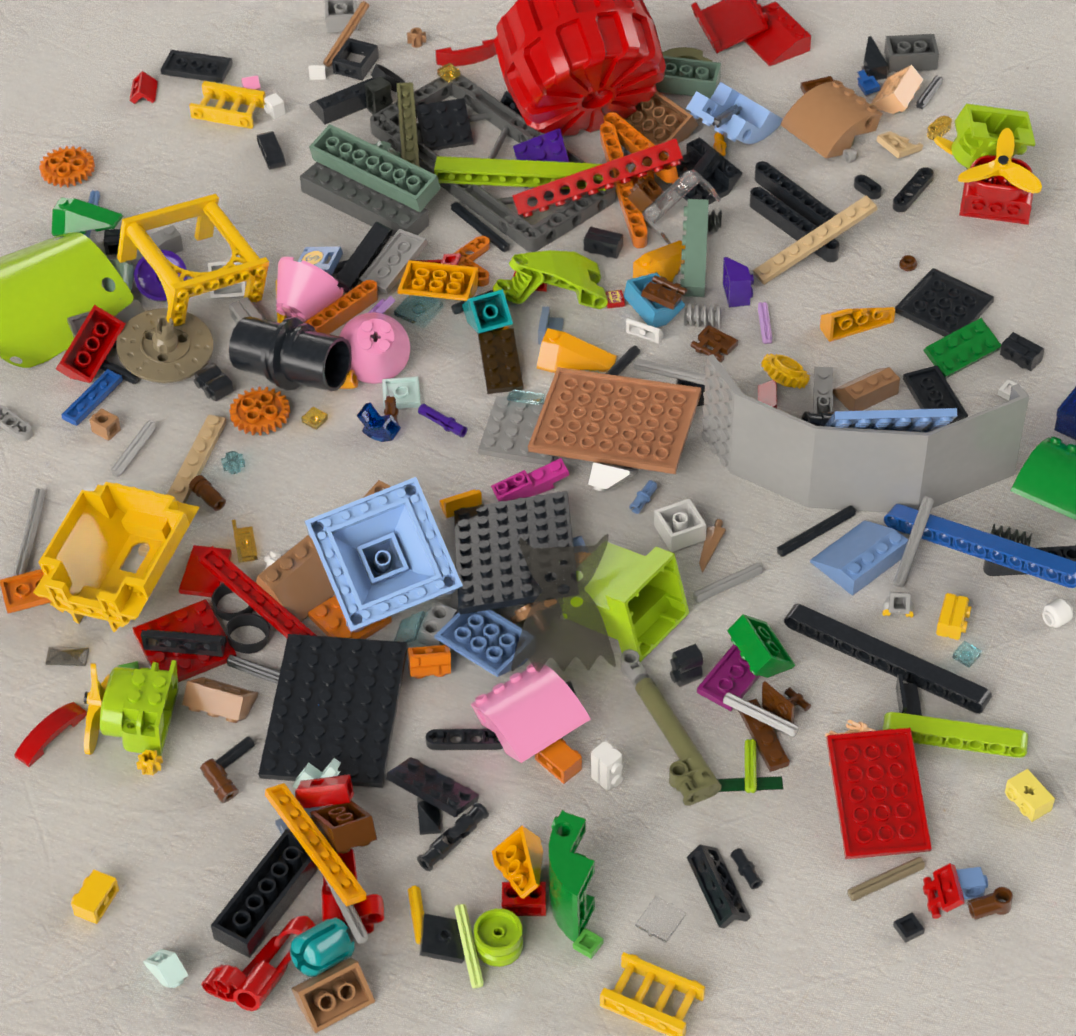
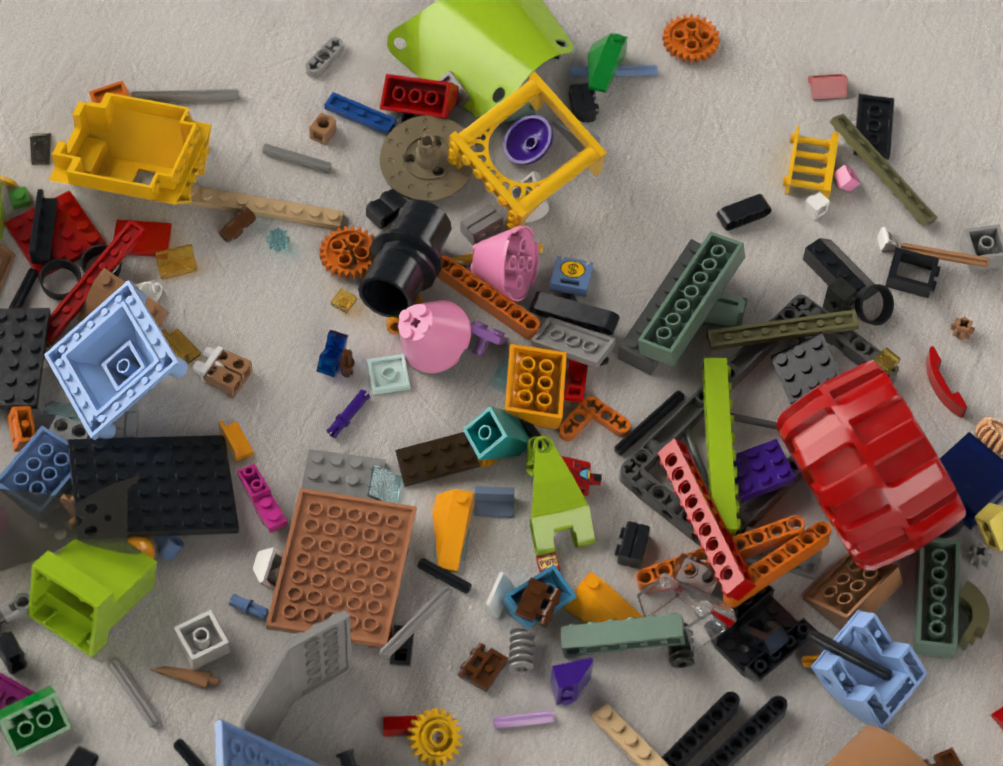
camera: 80 degrees right, 10 degrees up
none -> olive plate [830,114,938,227]

